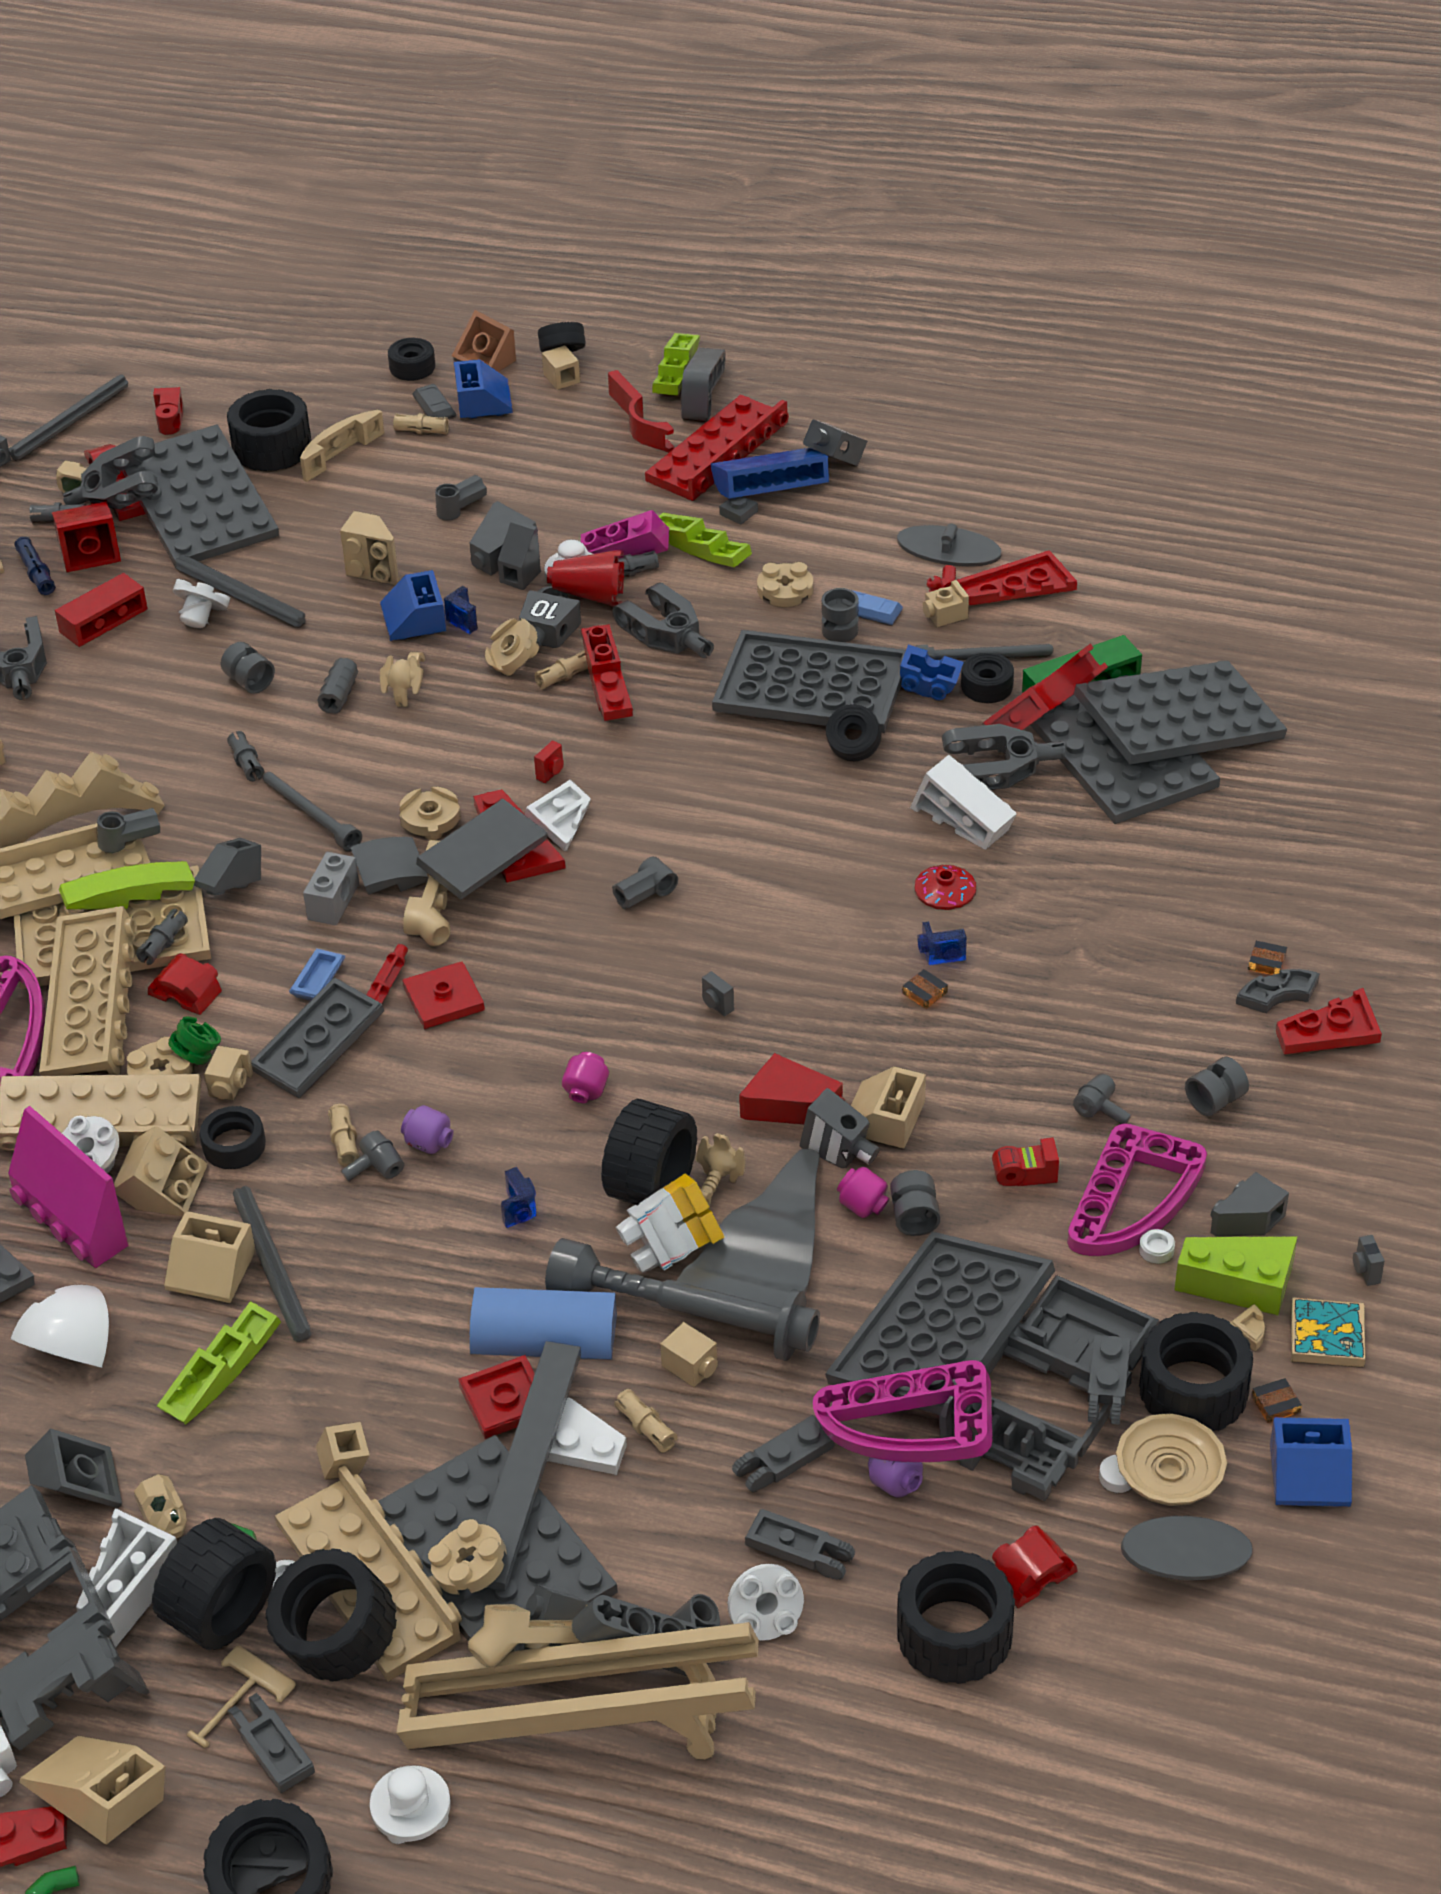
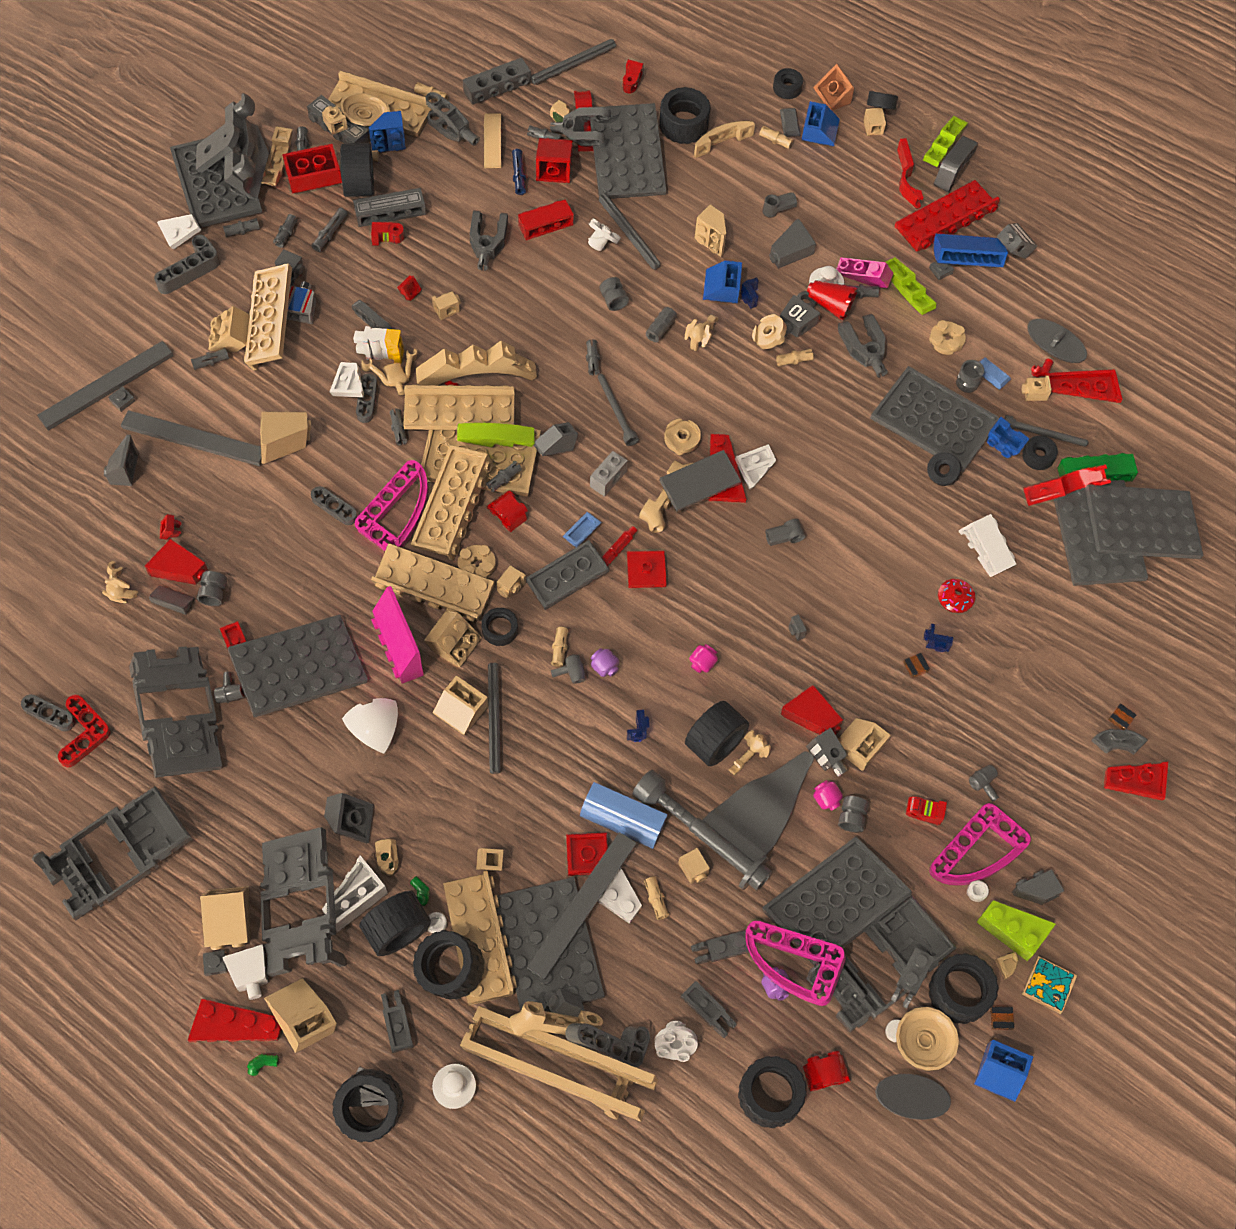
camera: 15 degrees right, 20 degrees up
white plate [62,1116,119,1173] -> none
dark grey piece [97,808,160,853] -> none
lime slope [157,1301,281,1425] -> none
green wheel [168,1016,221,1065] -> none
tan piece [187,1646,296,1748] -> none
dark grey slope [350,837,428,895] -> none
tan plate [428,1519,507,1595] -> none
dark grey slope [498,519,541,590] -> none
red plate [534,740,564,783] -> none
red slope [581,624,633,721] -> none
white hips [616,1173,725,1273] -> none
dark grey piece [942,724,1065,790] -> none
dark grey wheel [1185,1056,1249,1116] -> none
dark grey plate [1353,1235,1385,1286] -> none

